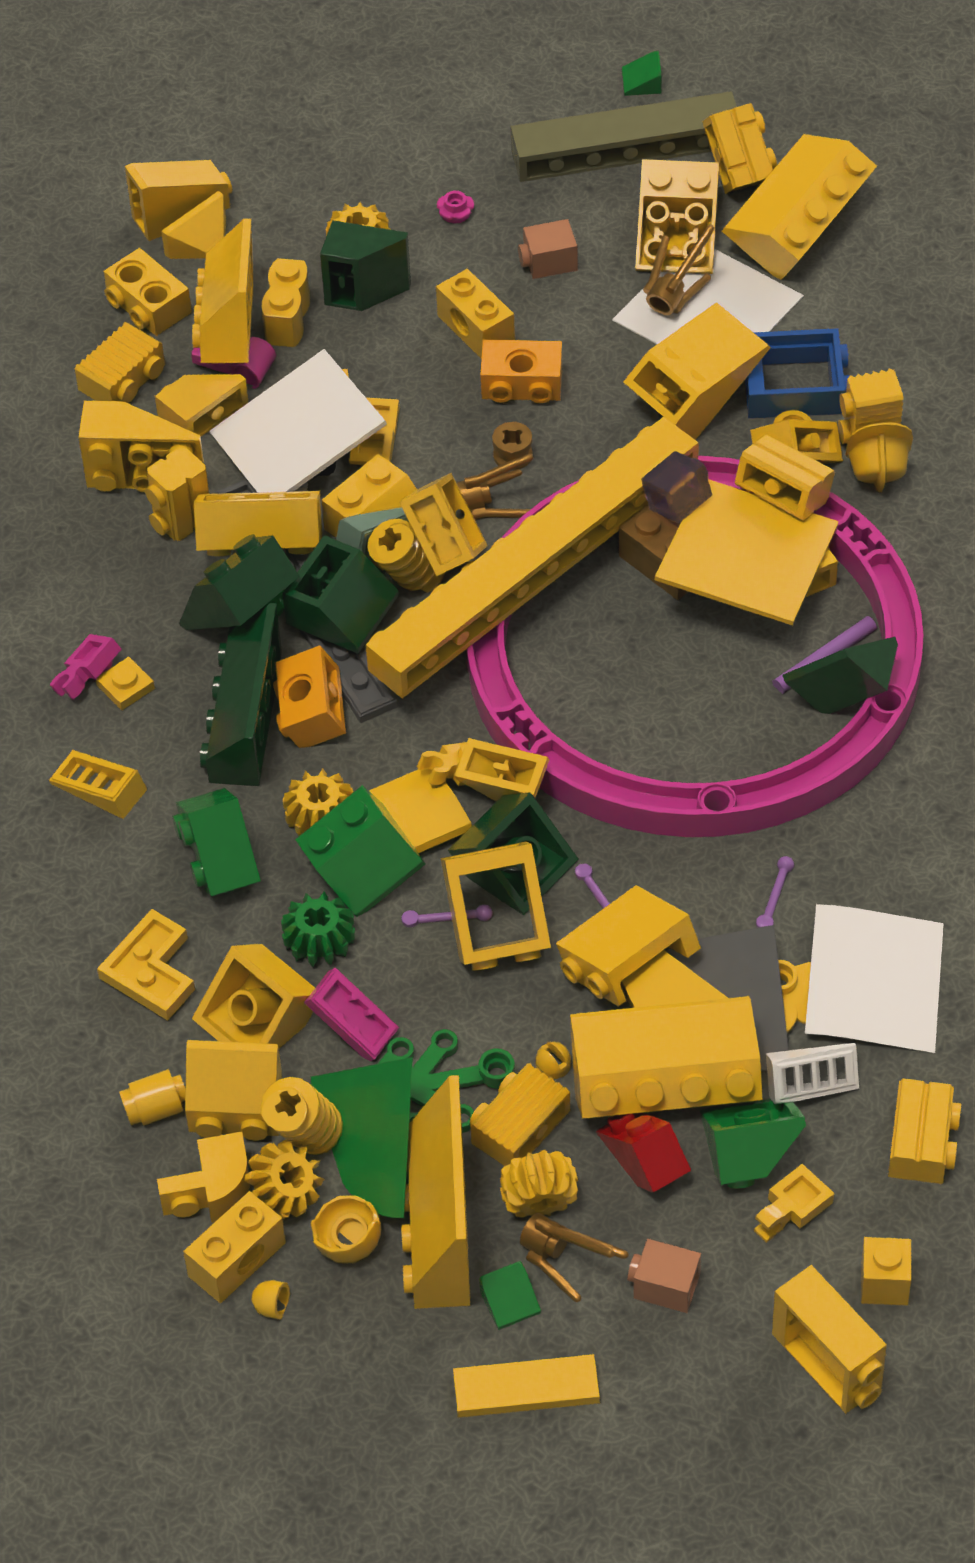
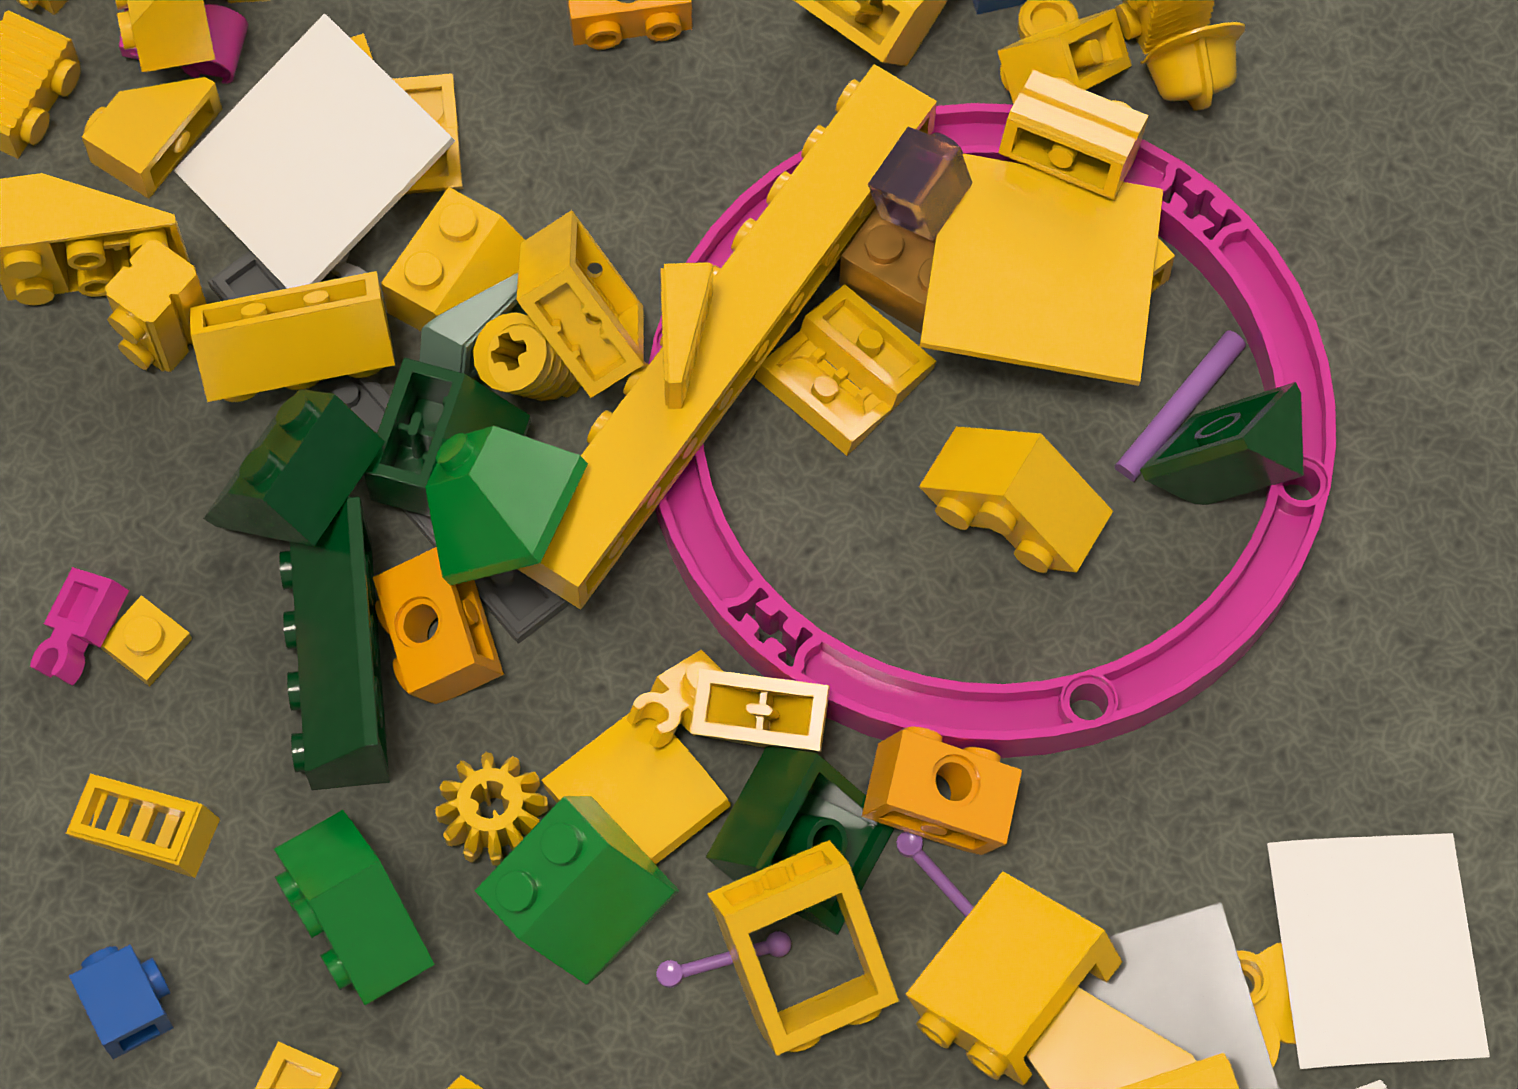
camera: 15 degrees left, 15 degrees up
green gear [281,891,356,968] -> none
pearl gold plant [456,454,533,520] -> none
pearl gold wheel [492,422,533,470] -> none
medium lavender hinge [756,856,794,928] -> none
none -> blue brick [69,945,173,1059]
none -> green slope [425,426,588,585]
none -> yellow slope [661,262,713,409]
none -> yellow slope [755,284,937,456]
none -> light orange brick [862,727,1022,855]
none -> yellow brick [919,426,1113,573]

